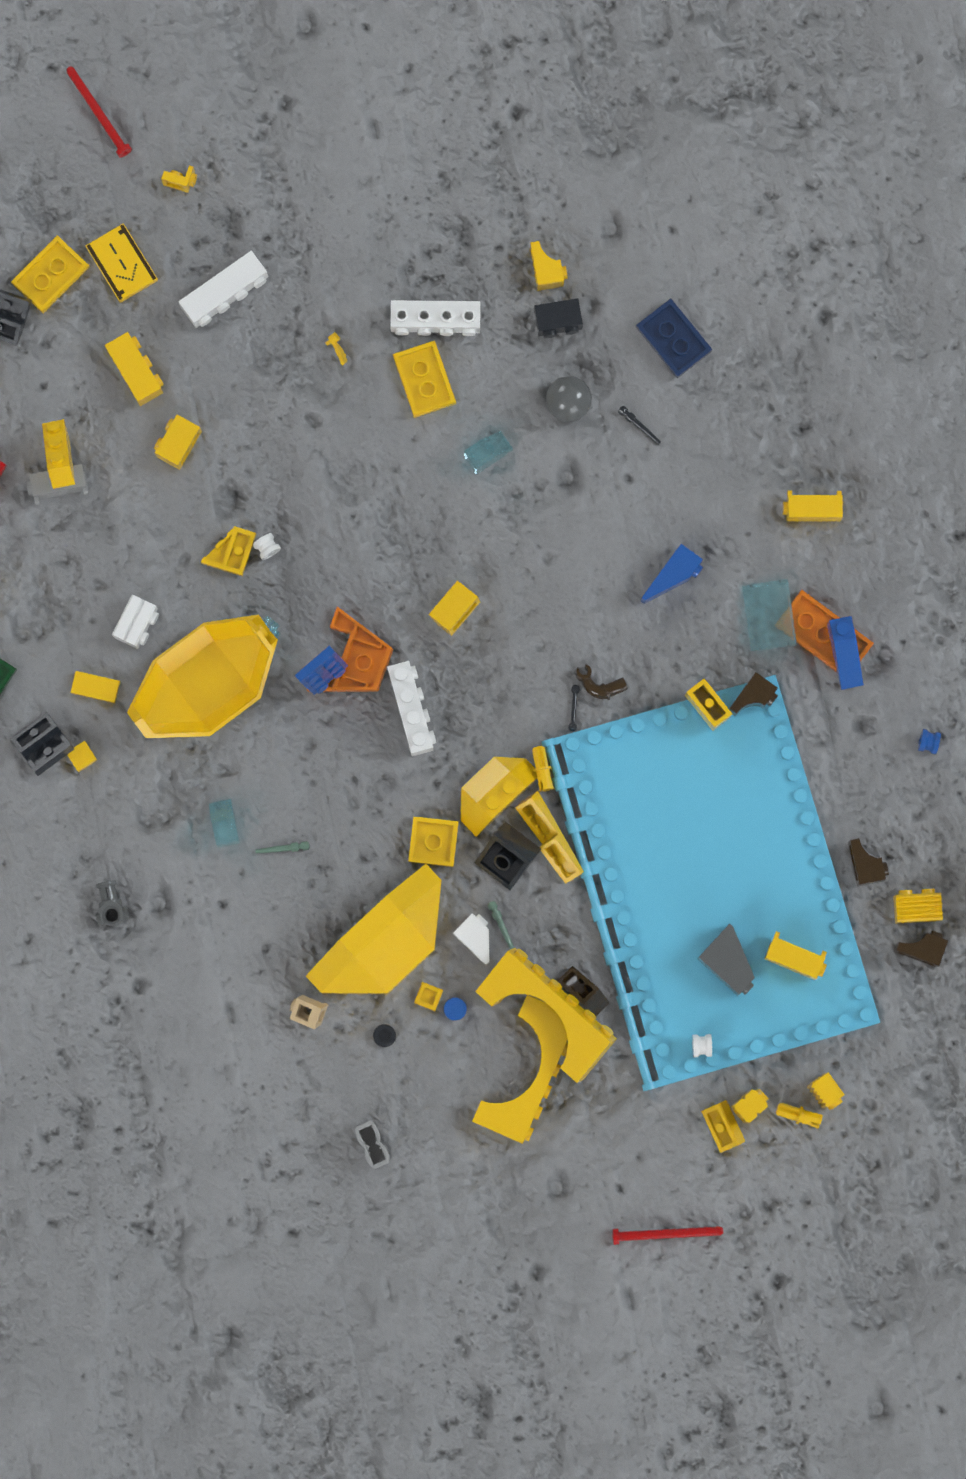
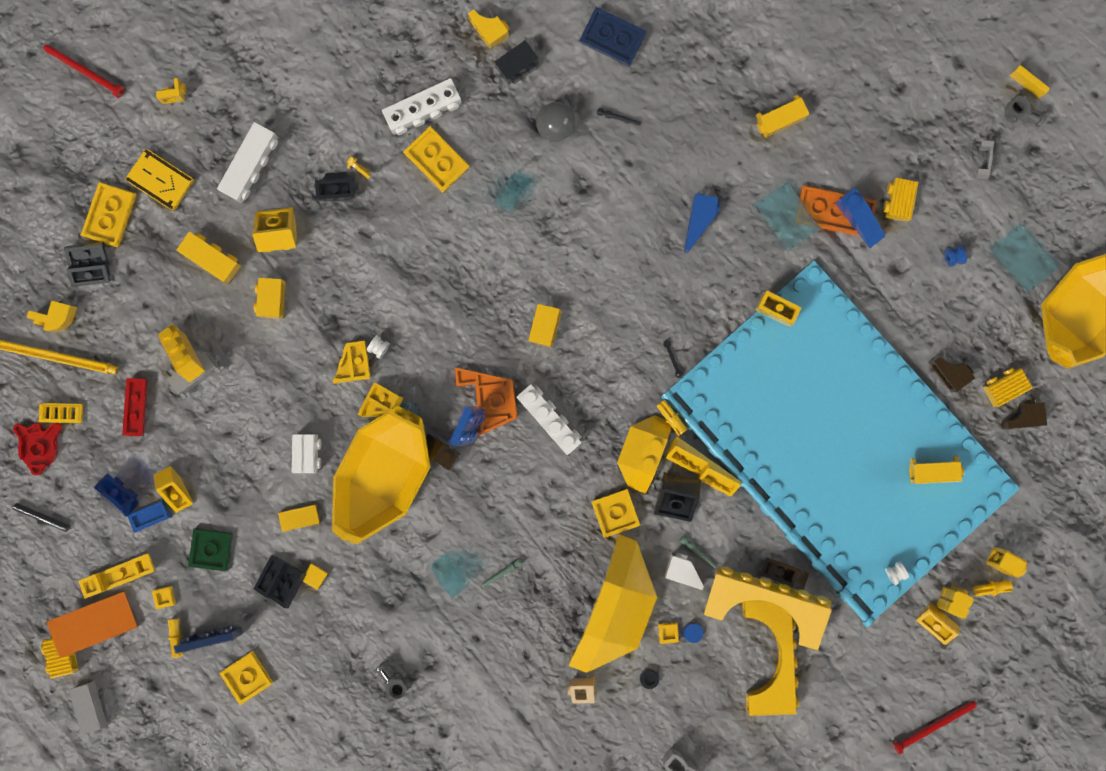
camera: 25 degrees left, 5 degrees up
dark brown piece [576,664,628,700] -> none
dark grey slope [697,924,755,996] -> none
dark brown arch [729,672,778,716] -> none
none -> yellow slope [252,207,297,252]
none -> black slope [315,172,355,202]
none -> yellow wing [357,382,404,417]
none -> dark brown slope [426,433,460,471]
none -> yellow brick [883,178,919,222]

